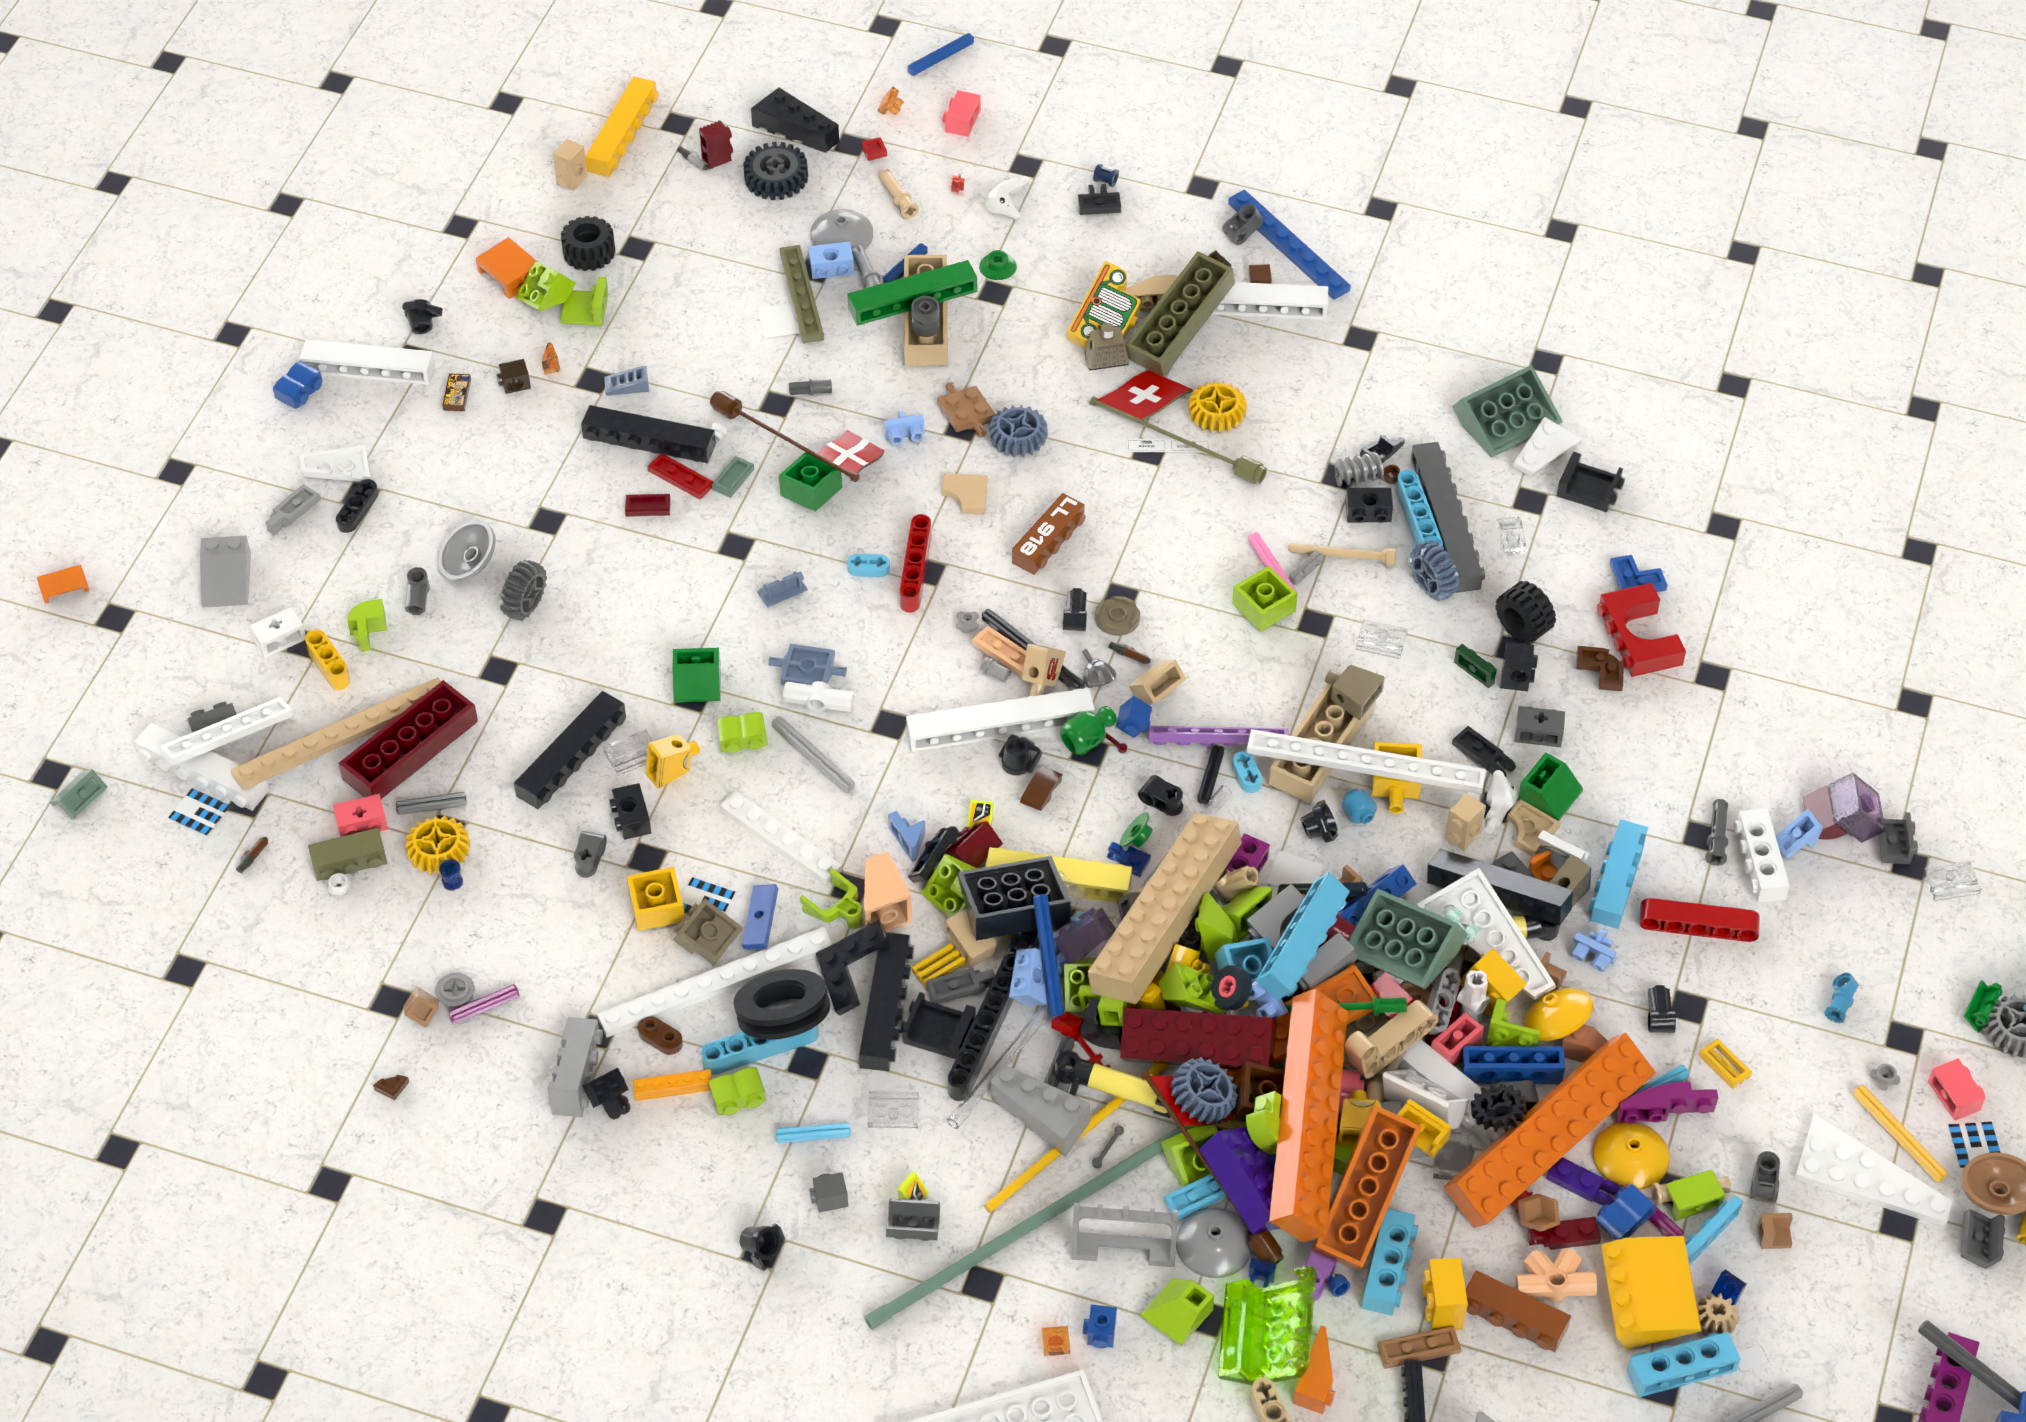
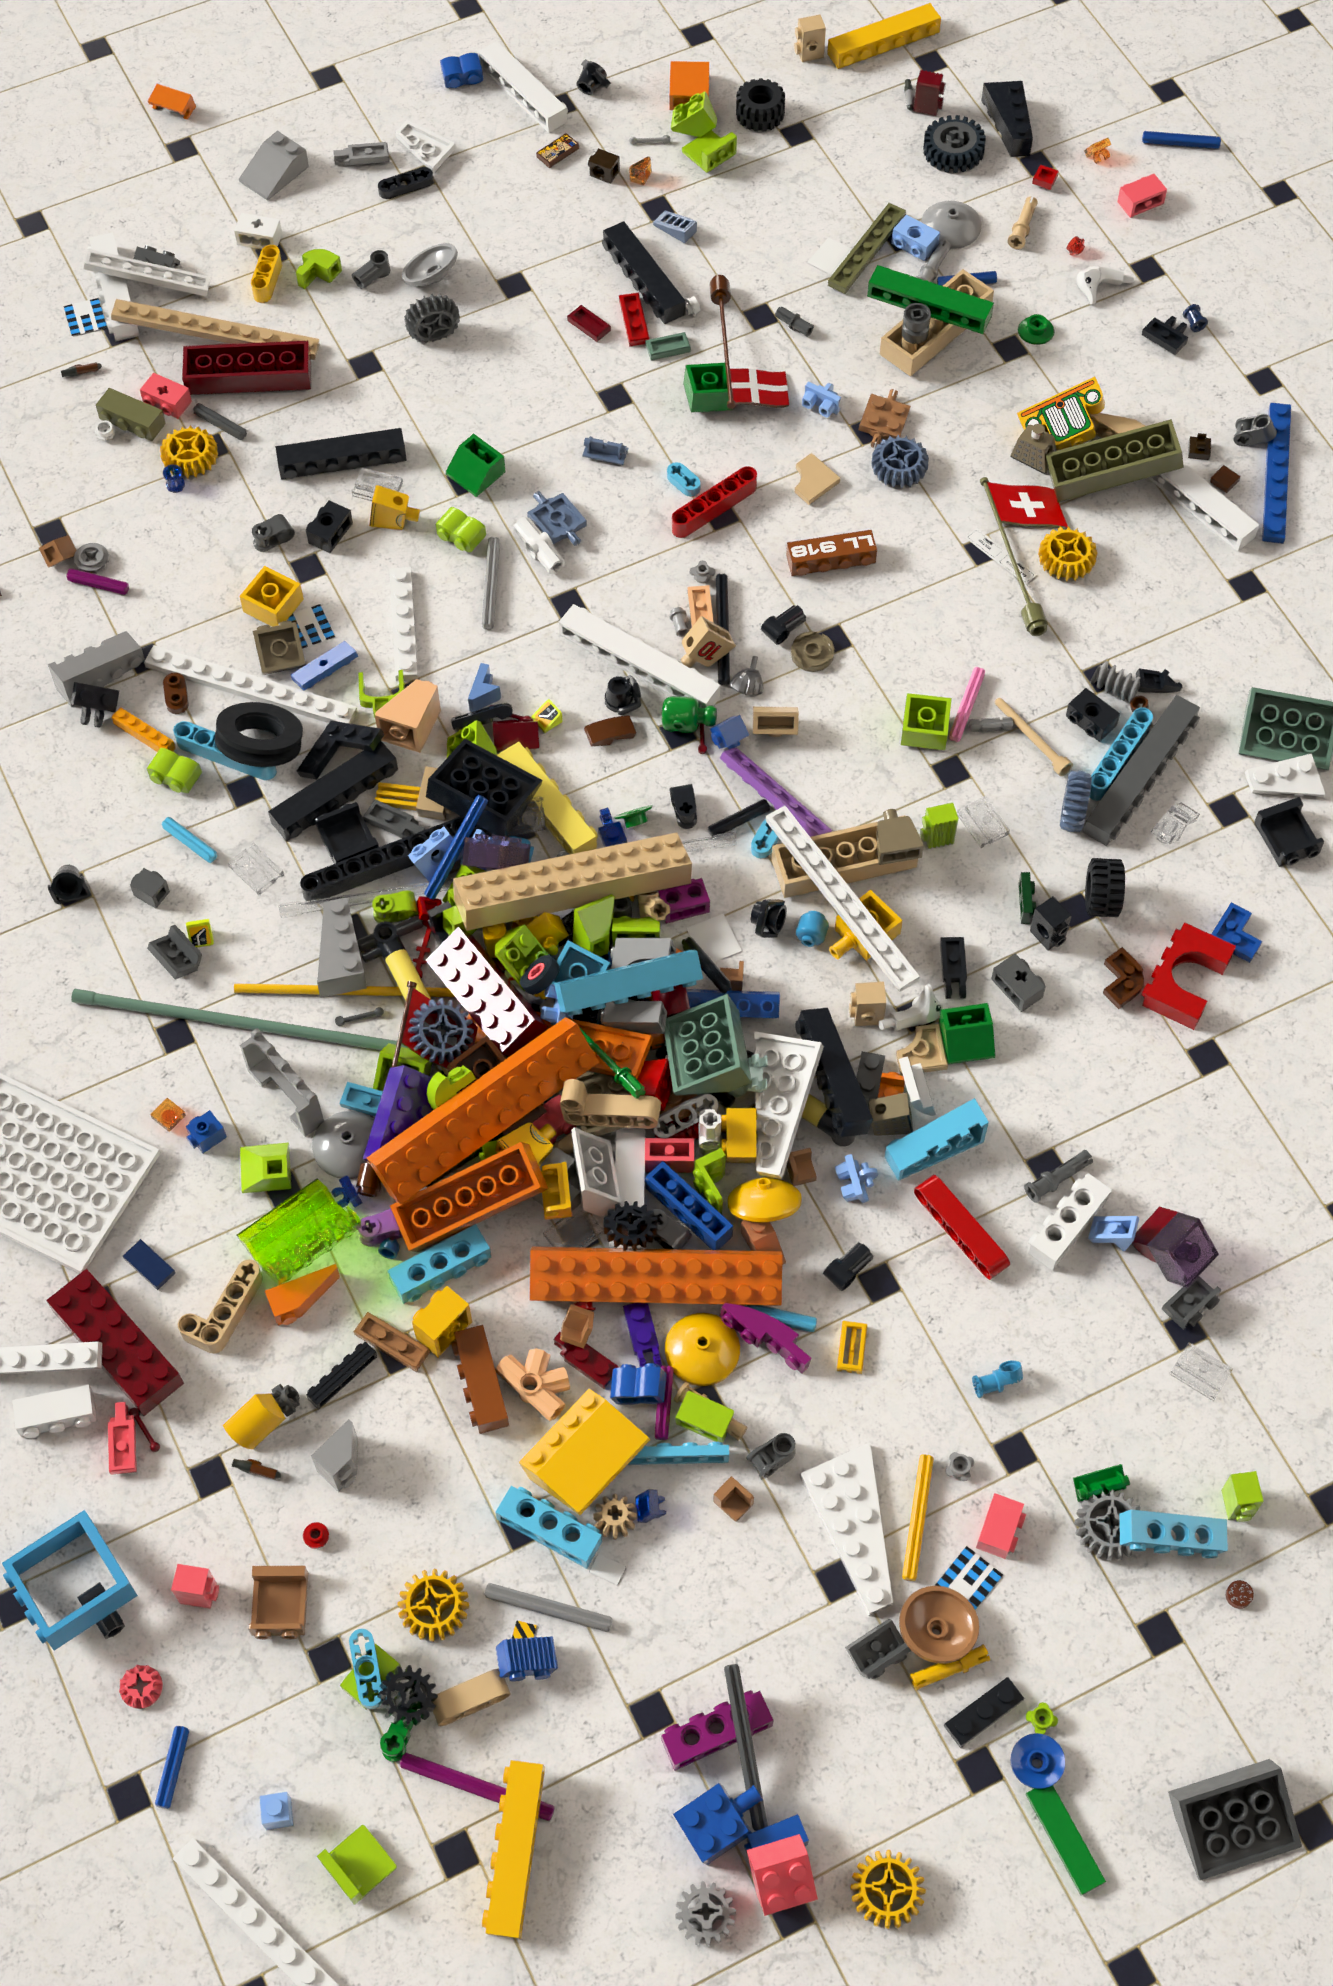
camera: 45 degrees right, 10 degrees up
sand green panel [49,769,108,819] -> none
piece [1108,641,1151,664] -> none
none -> lime piece [372,890,418,923]
none -> light grey hinge [629,135,670,145]
none -> lime brick [920,802,959,849]

